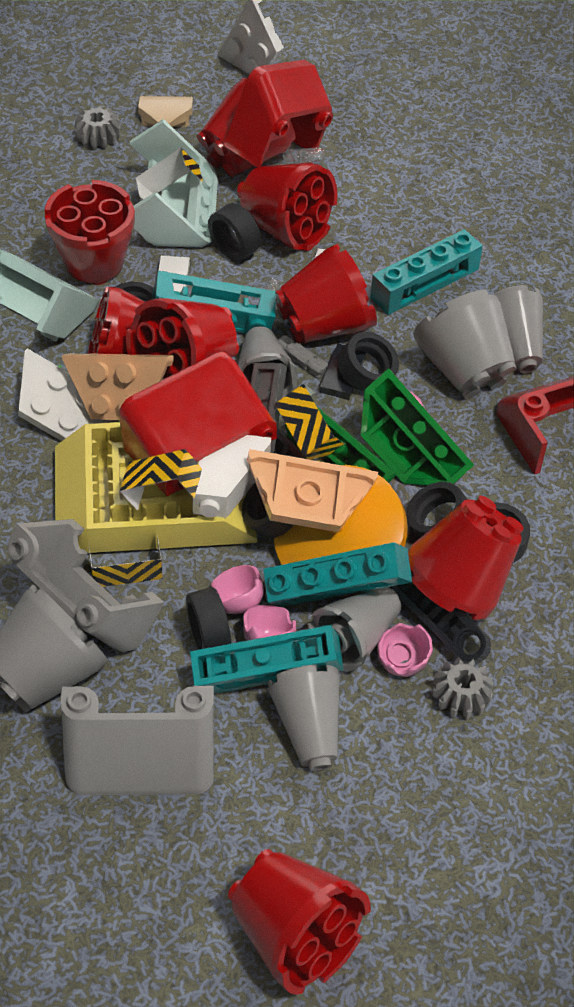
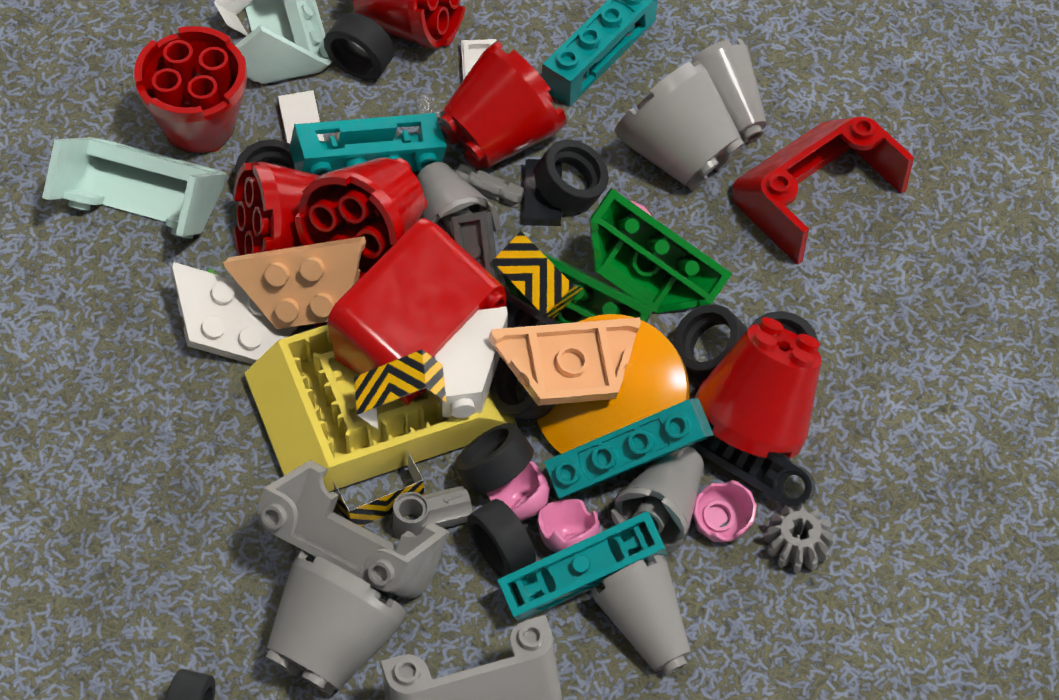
camera: 15 degrees left, 5 degrees up
none -> light grey piece [392,486,473,539]
none -> black tyre [455,423,534,494]

